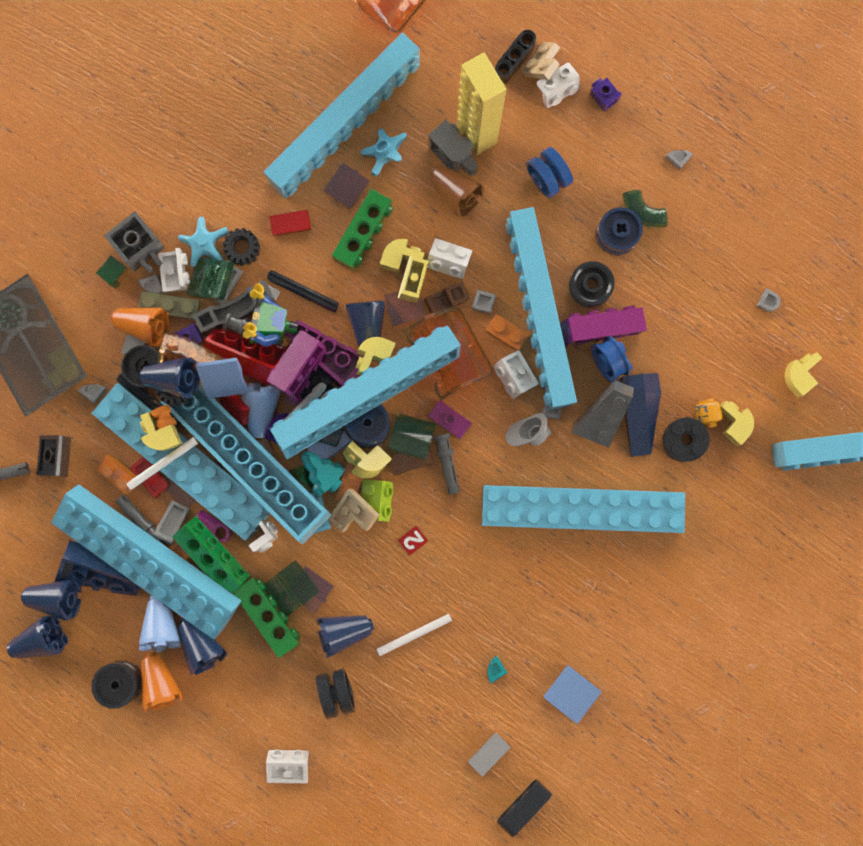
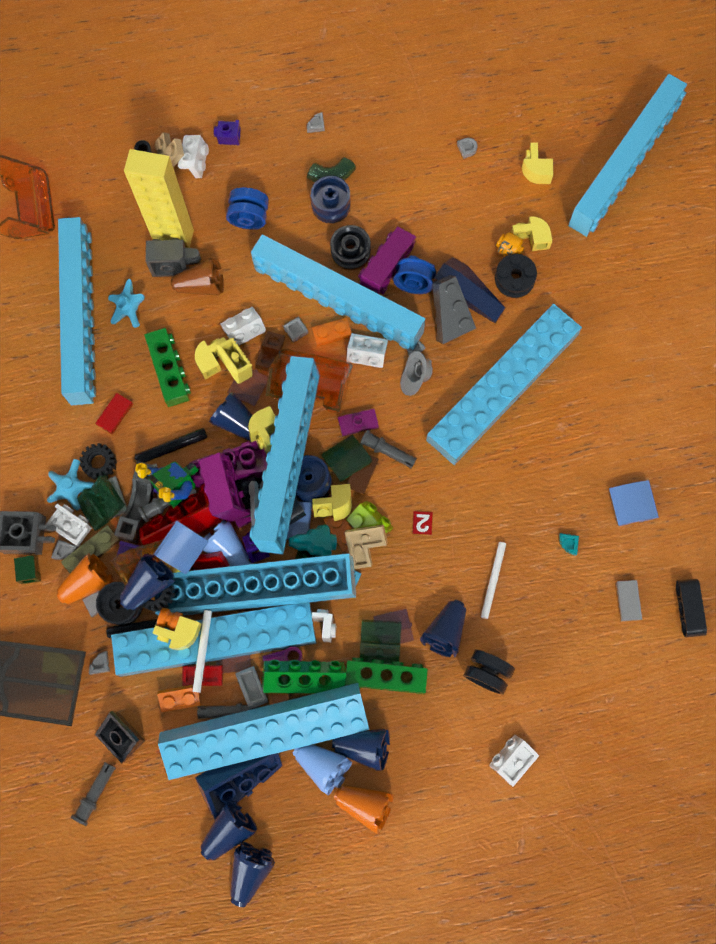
camera: 45 degrees left, 10 degrees down
black wheel [92,660,142,709] -> none
piece [324,163,369,209] -> none

